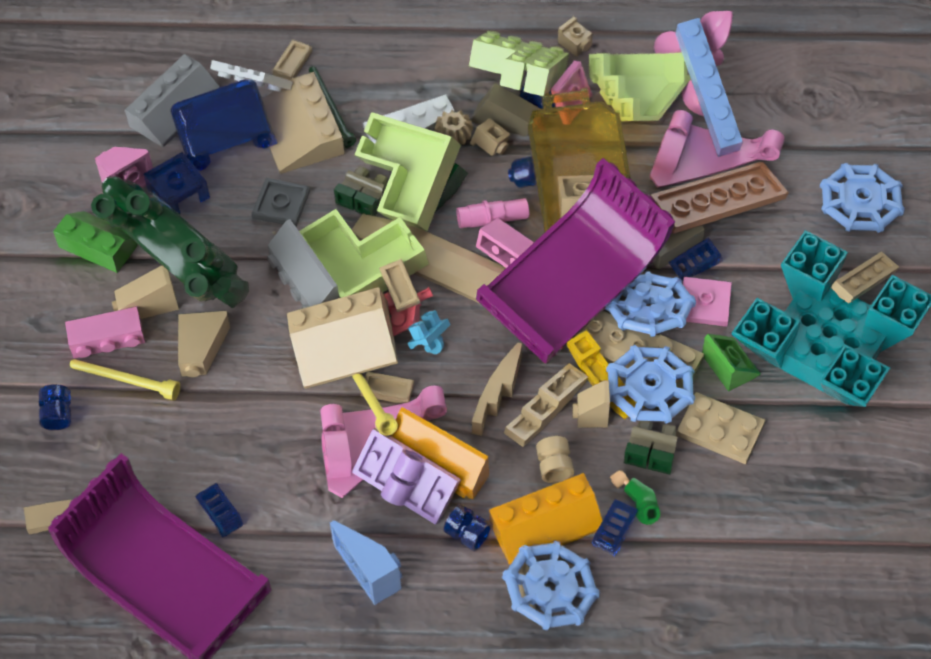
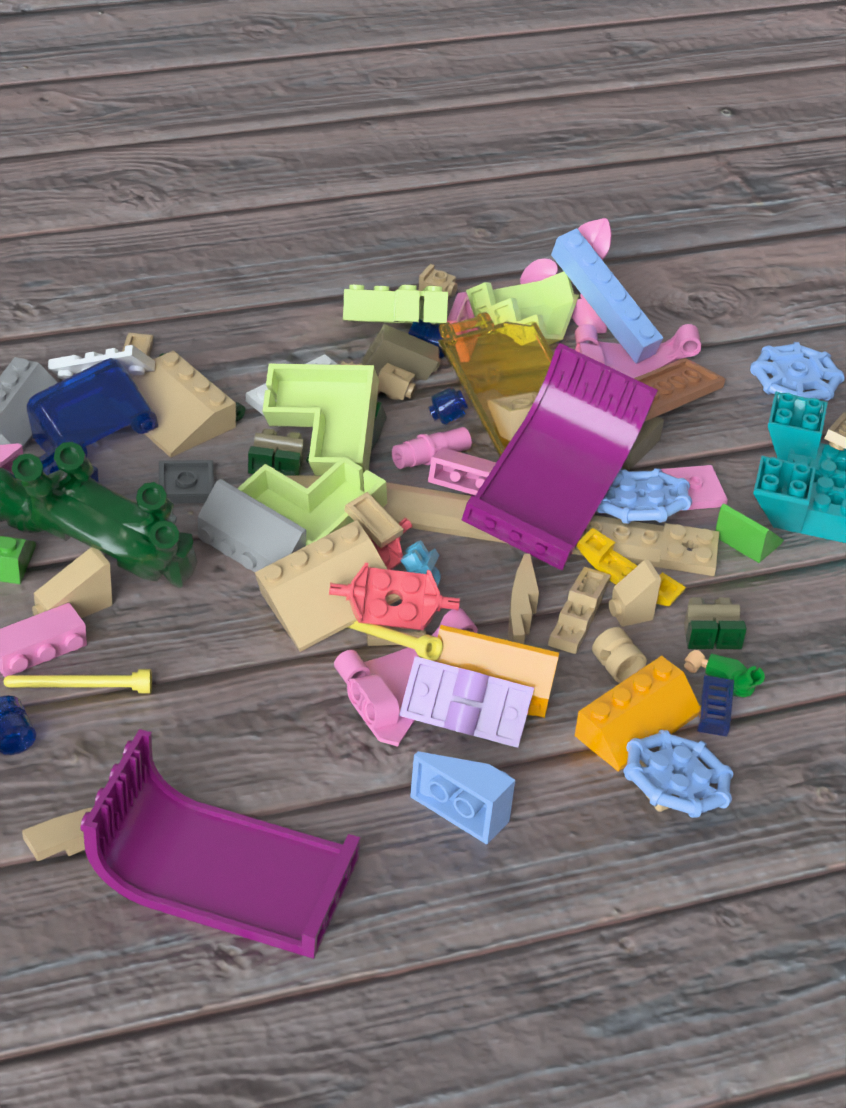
camera: 25 degrees left, 15 degrees down
tan slope [178,311,230,377] -> none
clear blue slope [195,483,244,537] -> none
clear blue wheel [443,504,492,552] -> none
light blue plate [606,345,695,424] -> none
clear blue slope [669,237,723,281] -> none
tan plate [676,392,765,464] -> none
none -> coral plate [329,563,460,630]

